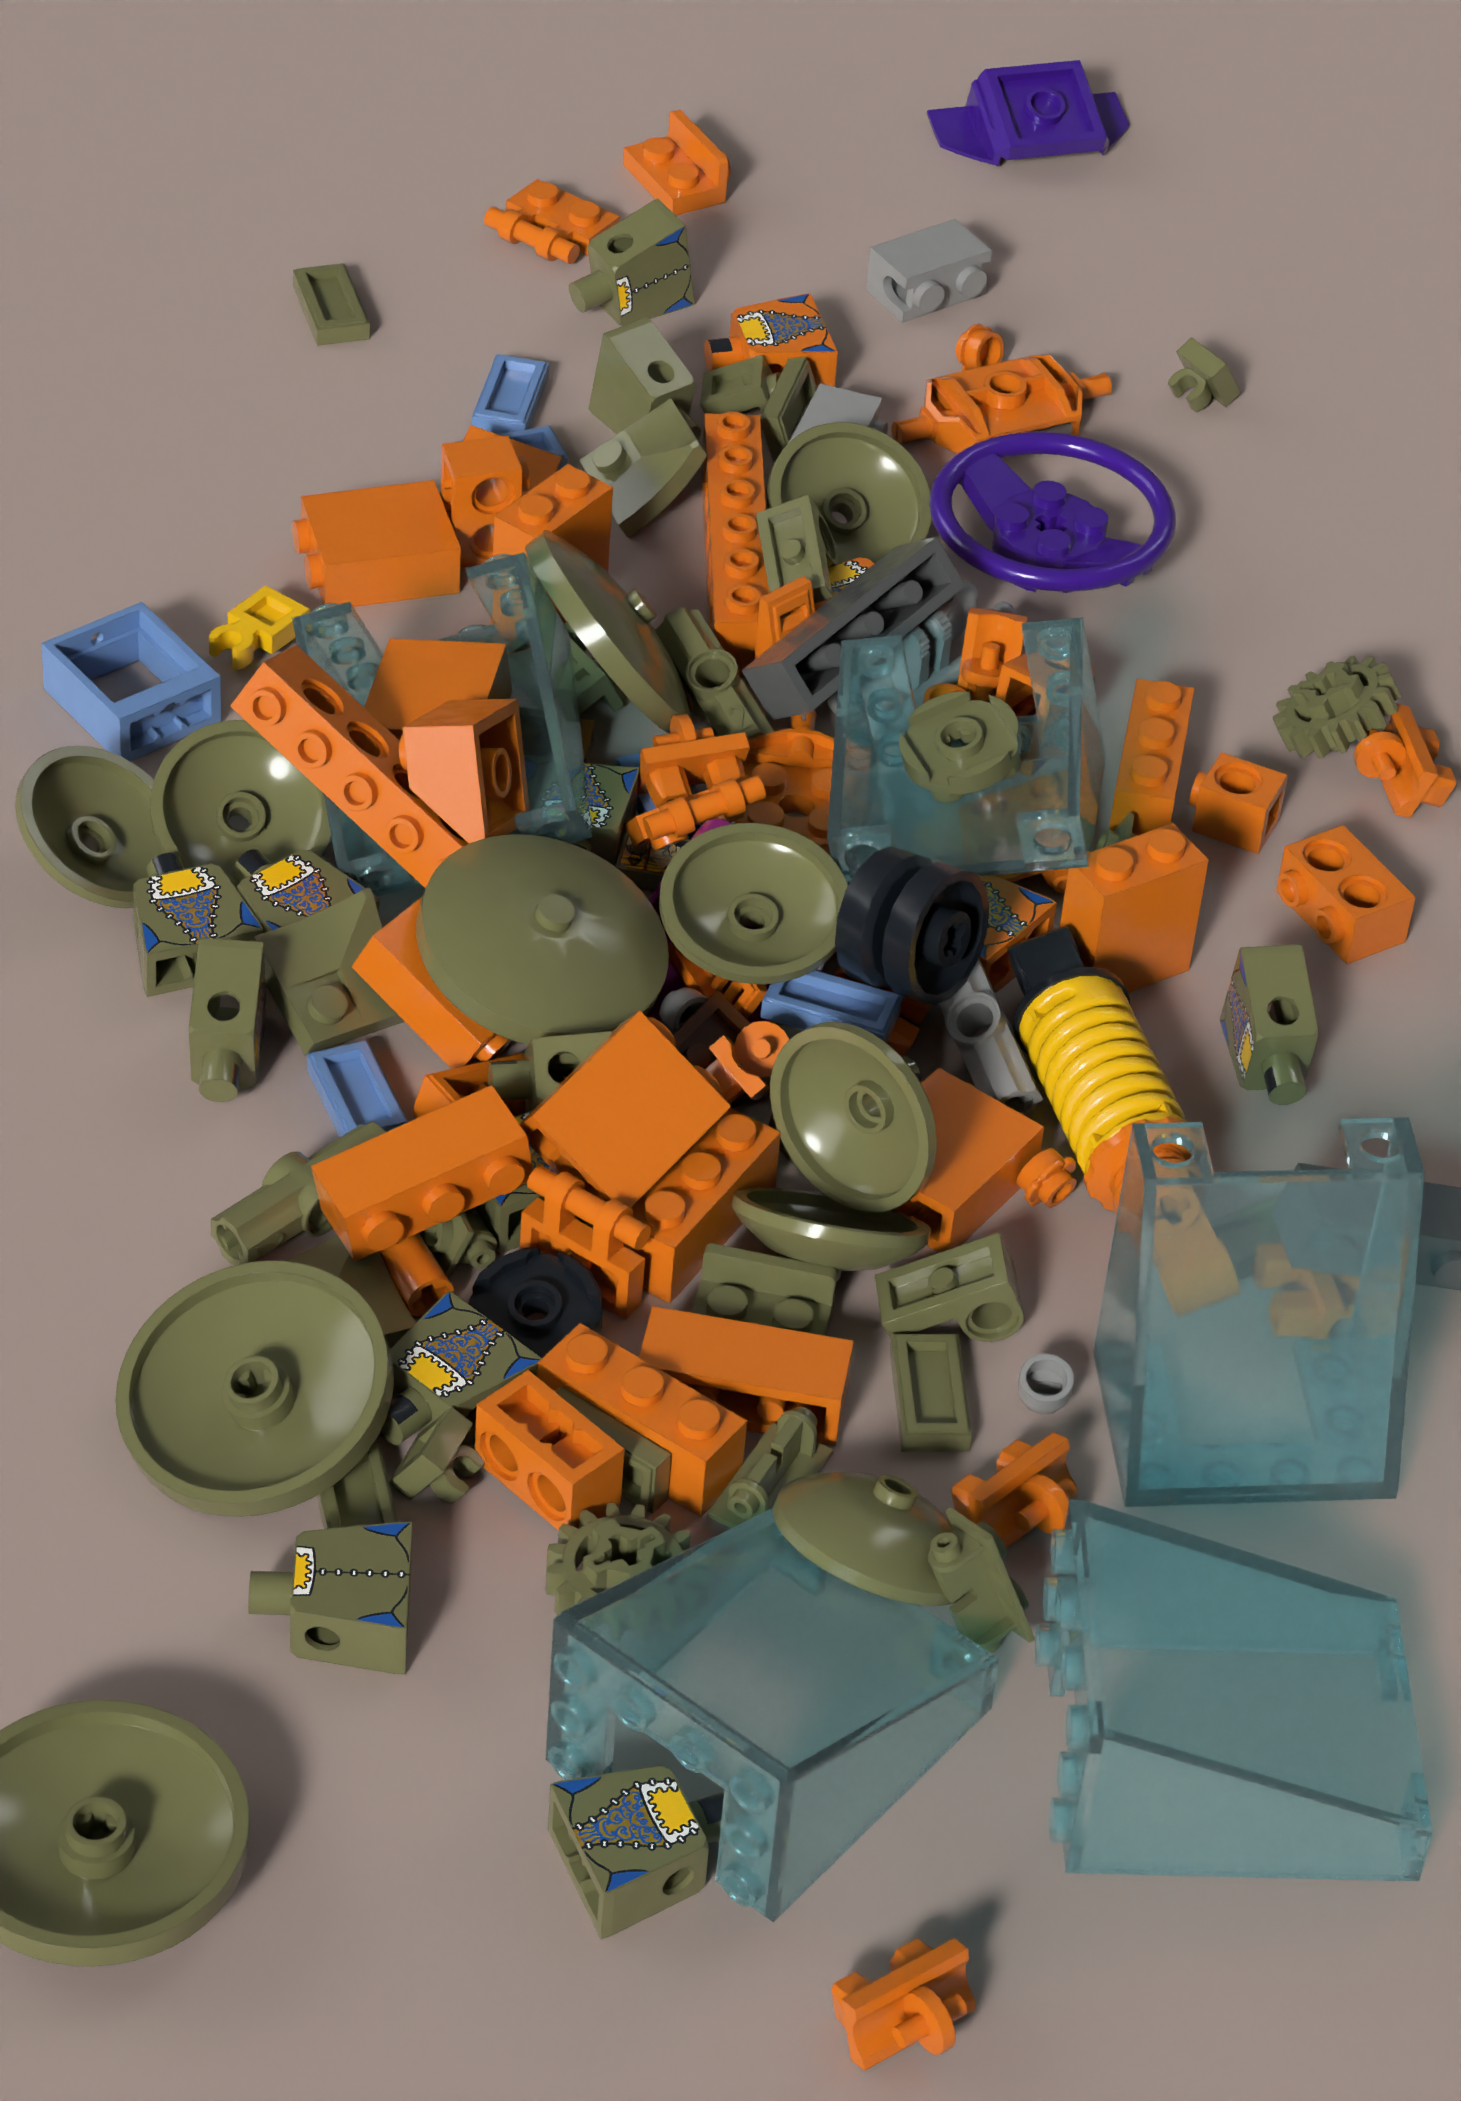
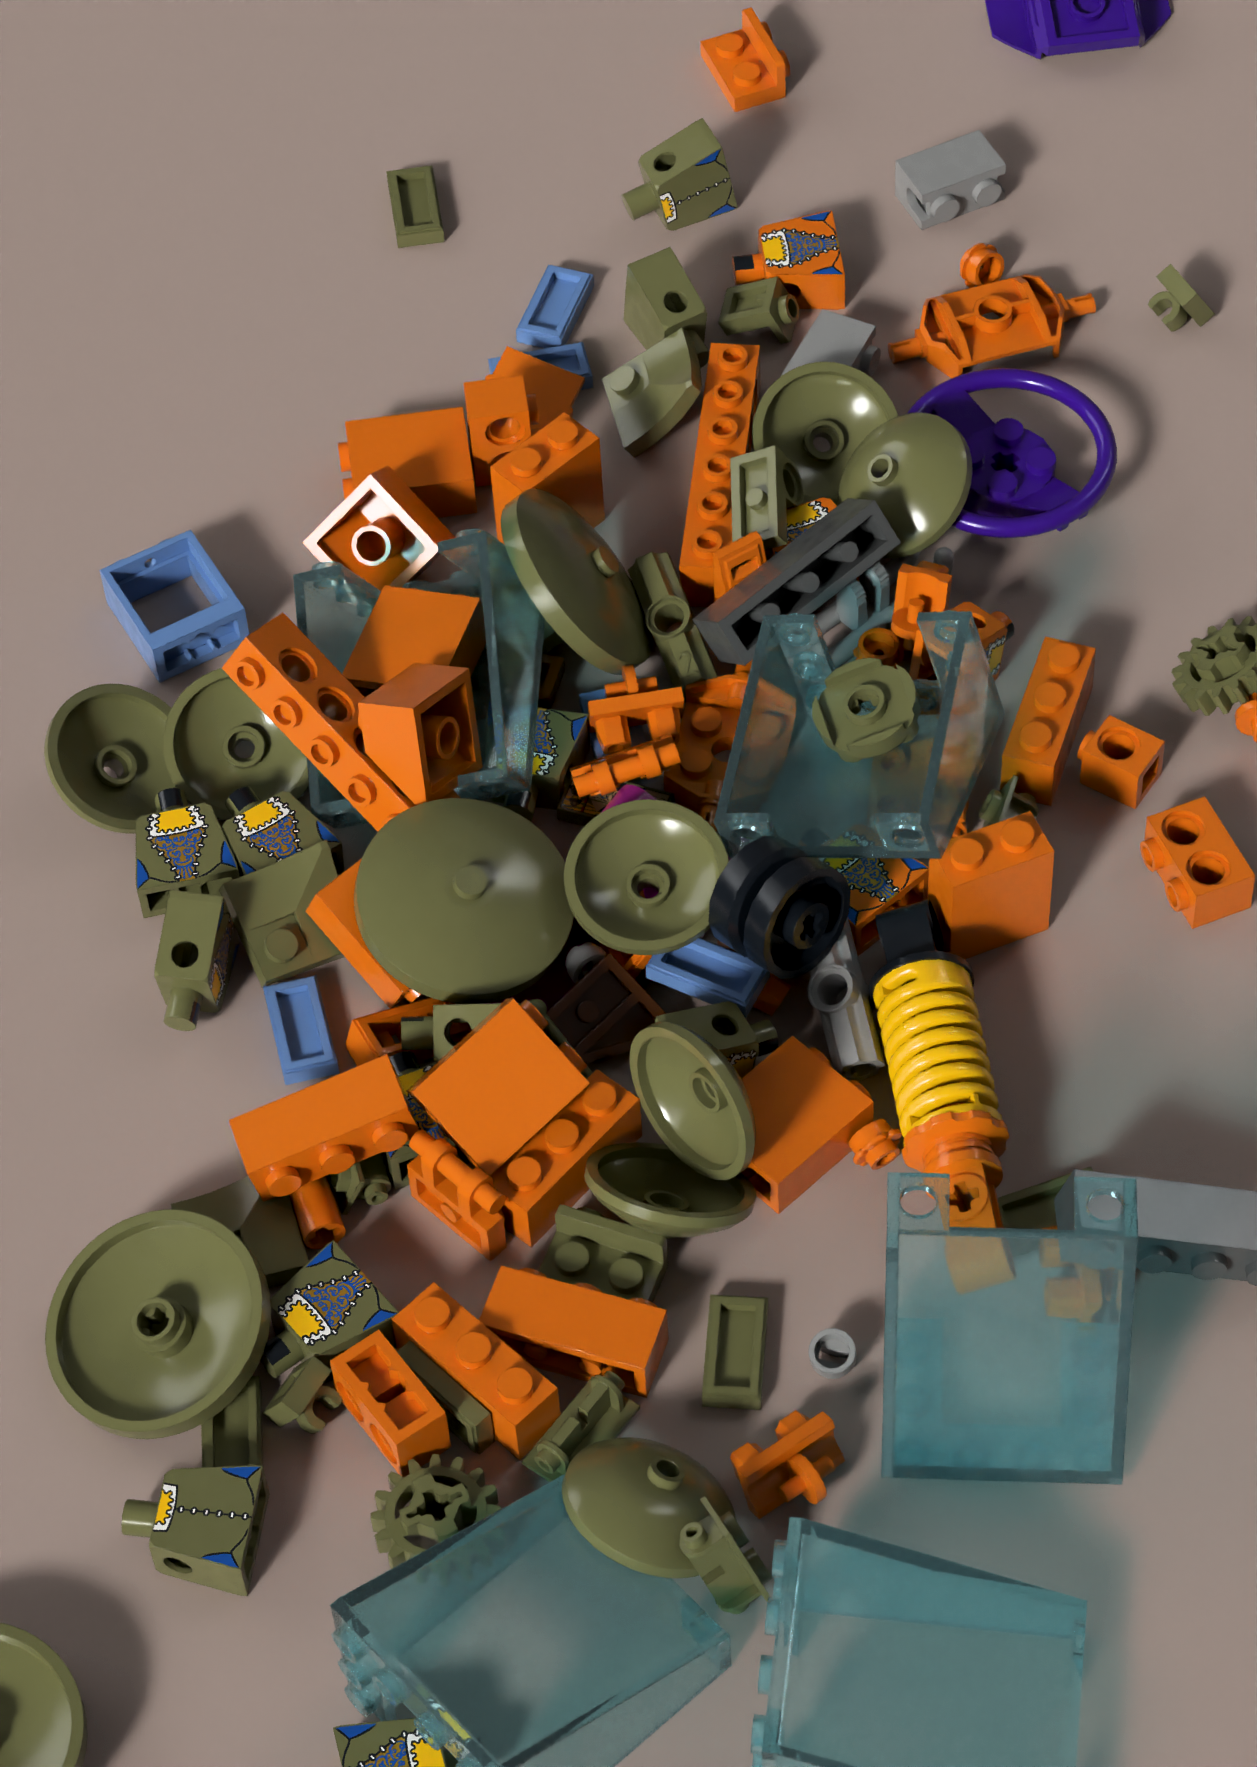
camera: 15 degrees right, 10 degrees up
yellow plate [209,585,310,670] -> none
olive piece [211,1121,386,1265] -> none
black plate [468,1248,602,1358] -> none
orange plate [484,179,620,264] -> none
orange hips [705,1021,789,1105] -> none
olive tile [760,357,817,463] -> none
olive plate [875,1232,1024,1342] -> none
olive torso [1220,944,1318,1105] -> none
none -> orange slope [302,465,457,614]
none -> olive dish [837,413,972,559]

